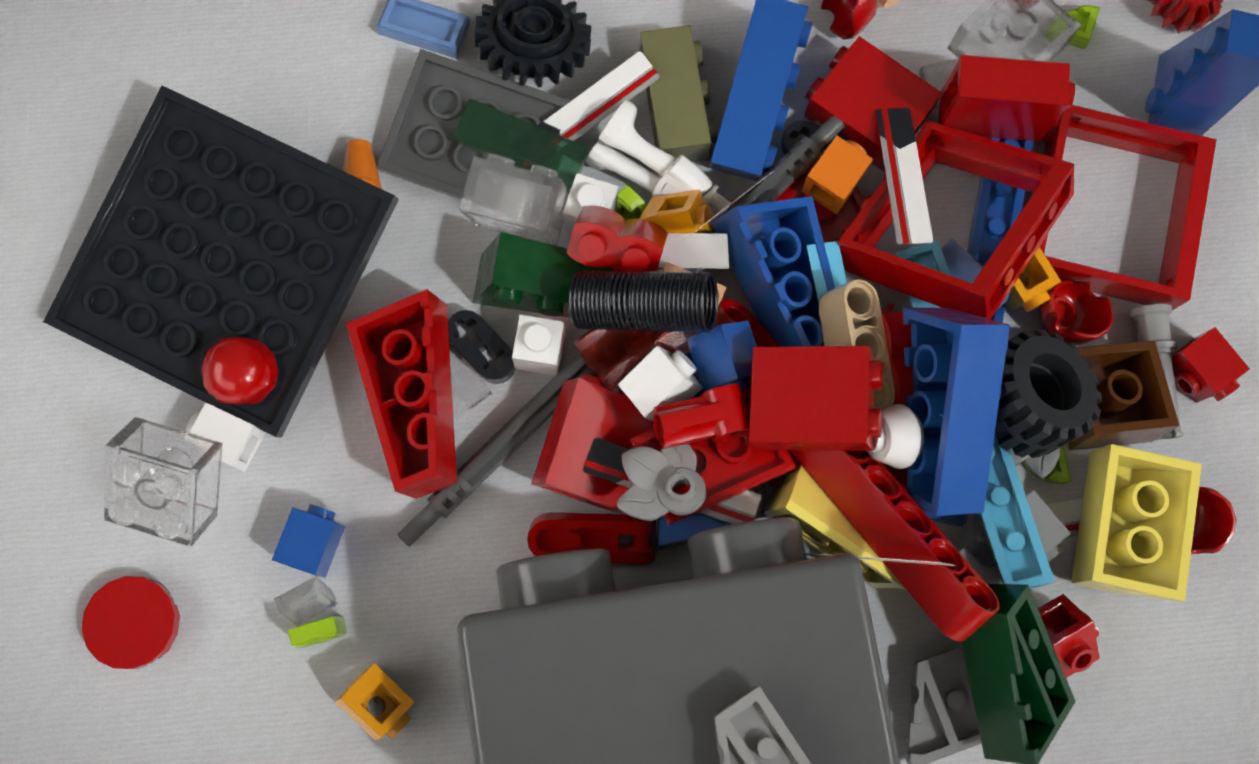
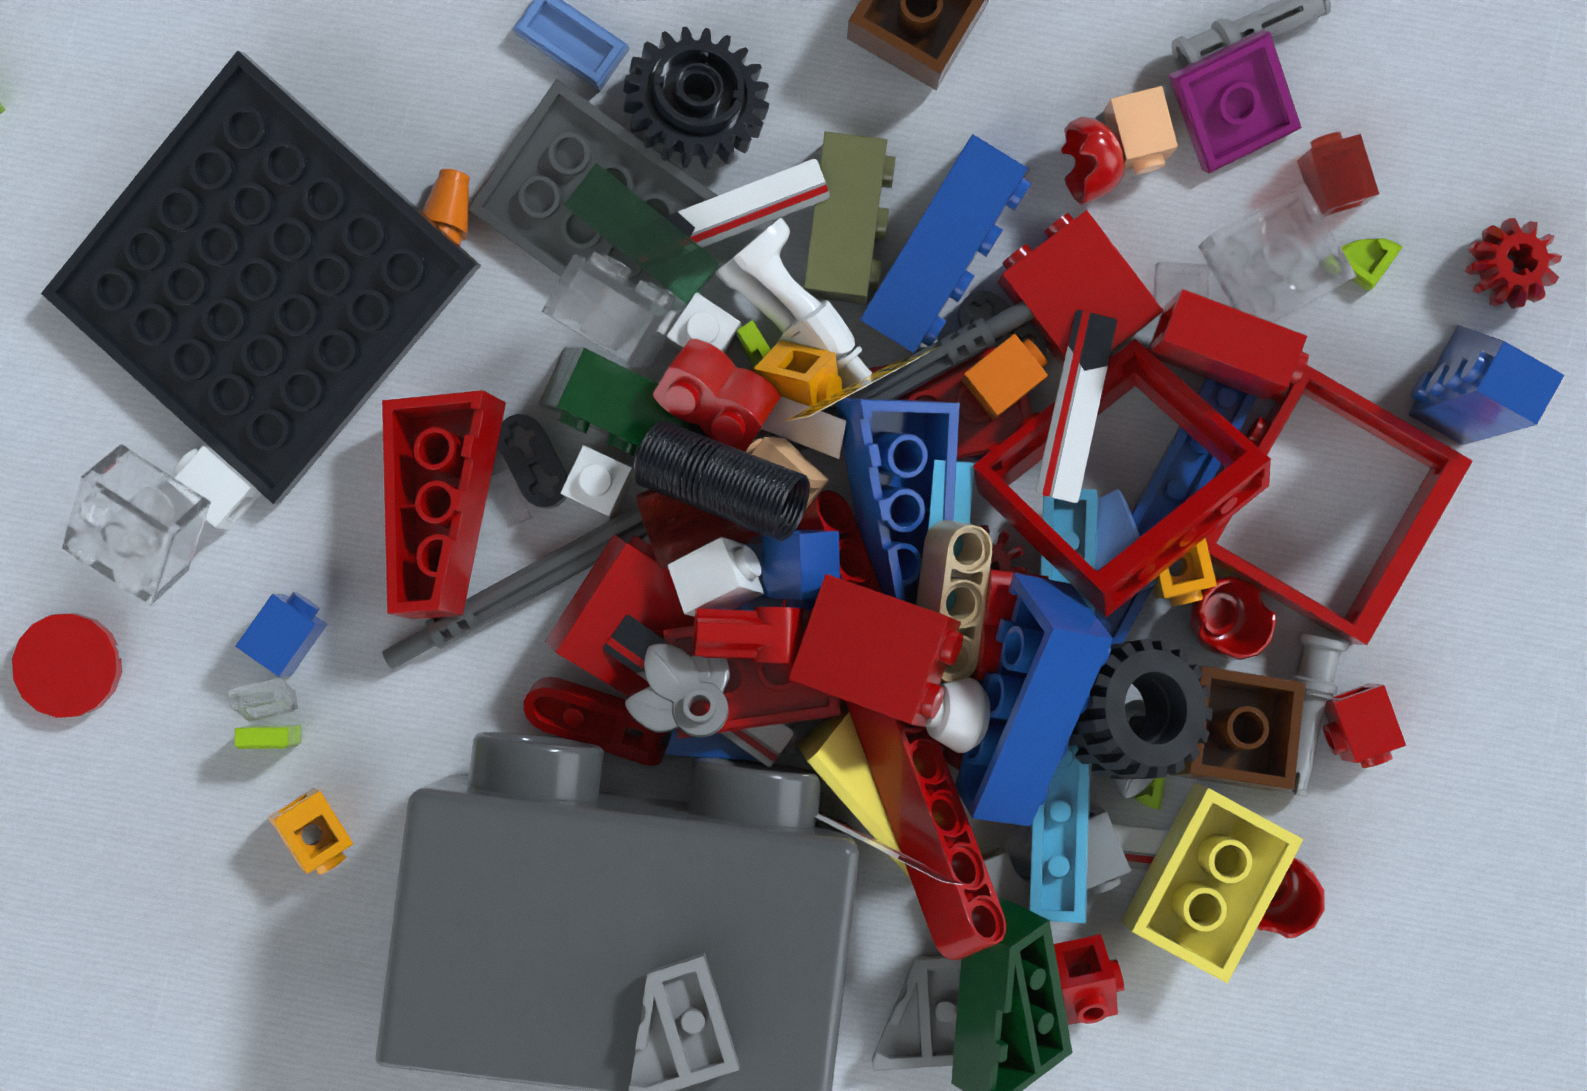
camera: 20 degrees right, 10 degrees up
red hair [201,337,278,405] -> none

